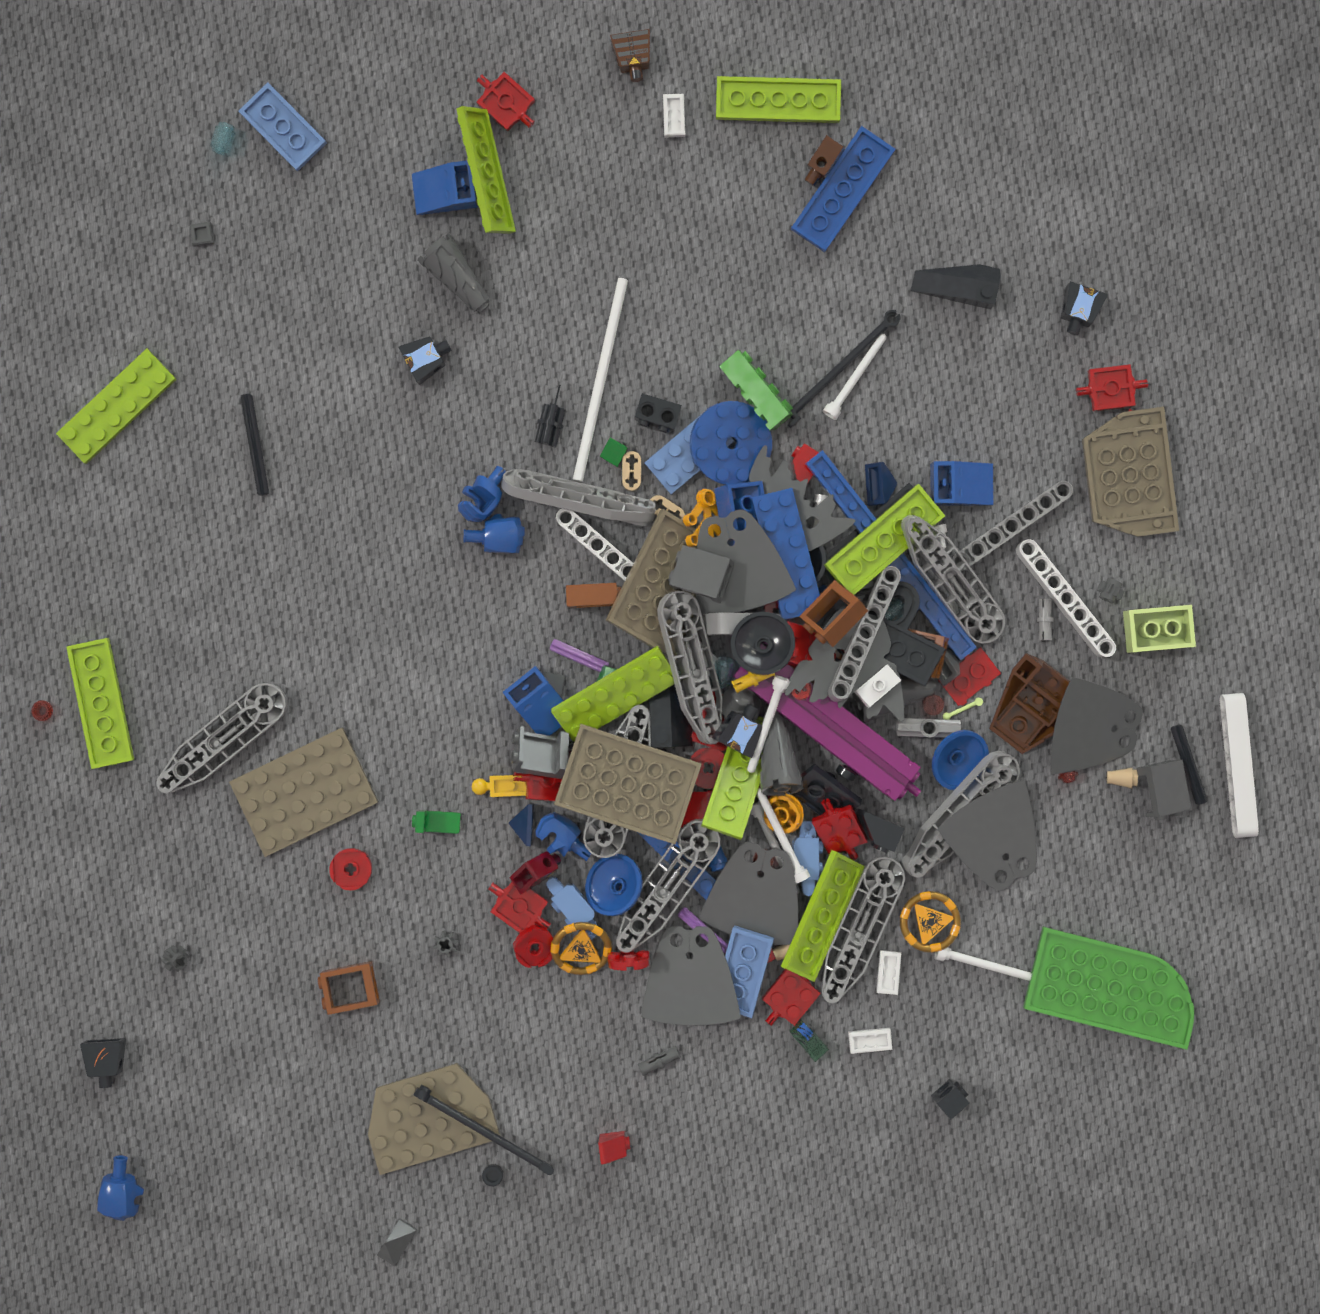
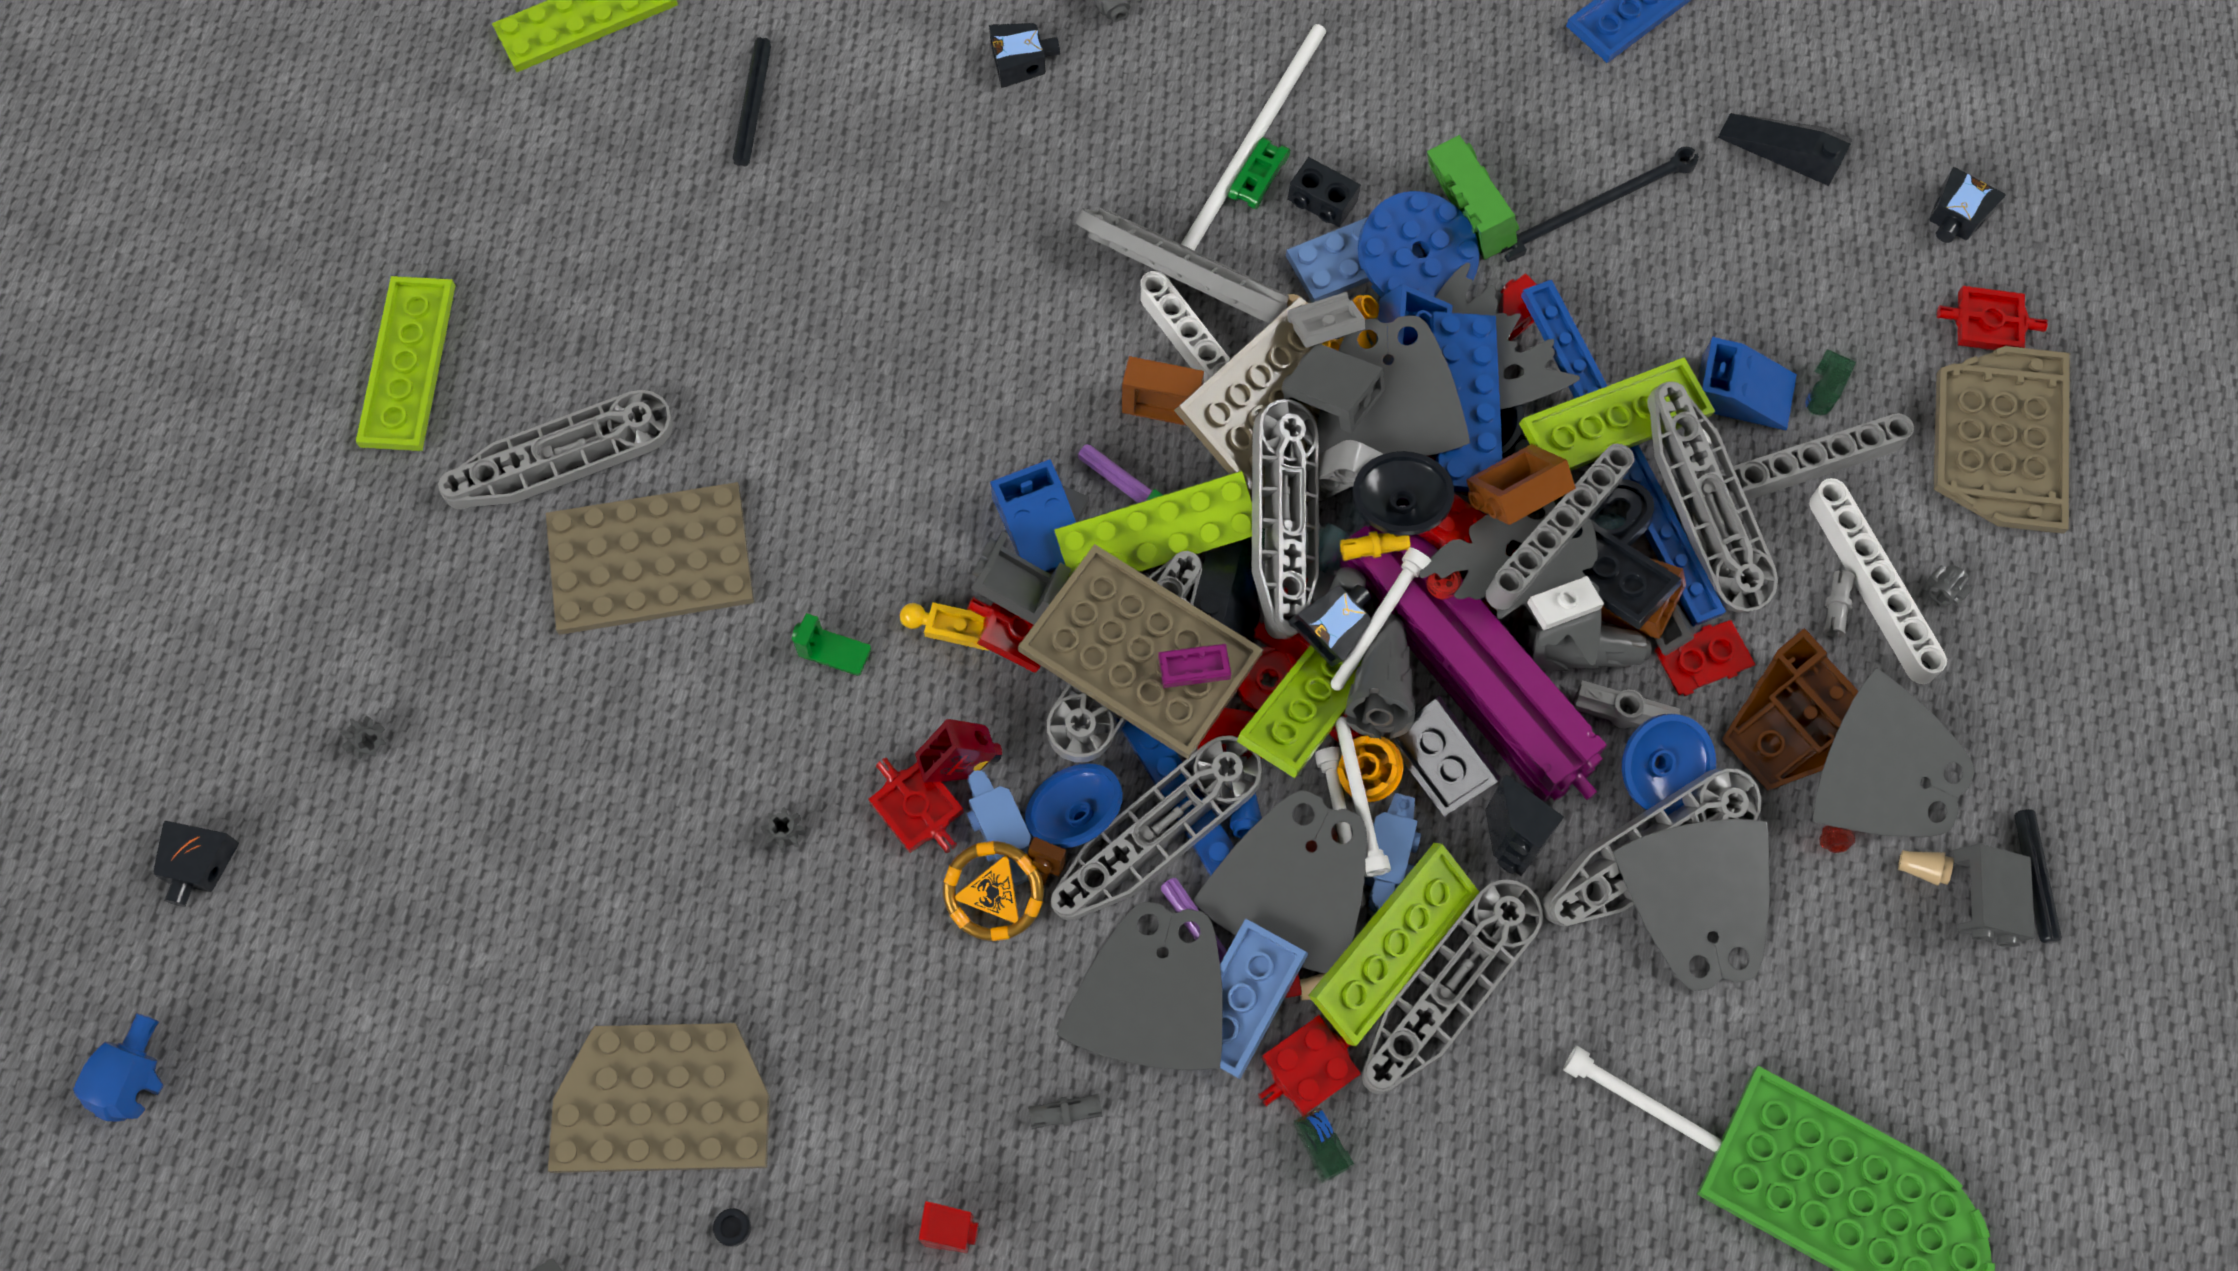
camera: 15 degrees right, 20 degrees down
clear red plate [31,700,53,721] -> none
dark orange window [318,961,380,1015] -> none
red plate [329,848,372,890] -> none
black hinge [413,1084,554,1175] -> none
blue piece [458,466,506,522] -> none
blue piece [463,514,525,553] -> none
dark blue slope [509,803,534,846] -> none
red plate [513,925,553,968] -> none
black piece [534,385,566,448] -> none
blue piece [535,812,591,861] -> none
green slope [600,437,628,467] -> none
red plate [607,950,650,971] -> none
tan beam [622,451,641,492] -> none
red plate [812,799,868,860] -> none
white piece [823,333,886,420] -> none
black tile [836,764,857,781] -> none
white plate [848,1027,892,1054] -> none
dark blue slope [865,462,897,506] -> none
white plate [876,950,901,995] -> none
piece [900,891,961,953] -> none
clear red tile [922,695,944,715] -> none
yellowish green hinge [943,698,983,720] -> none
yellowish green brick [1123,605,1196,653] -> none
white beam [1220,693,1259,838] -> none
none -> reddish brown plate [1028,837,1066,889]
none -> magenta plate [1158,644,1232,688]
none -> green plate [1228,137,1291,209]
none -> light grey plate [1287,292,1365,348]
none -> clear green leg [1805,349,1856,416]

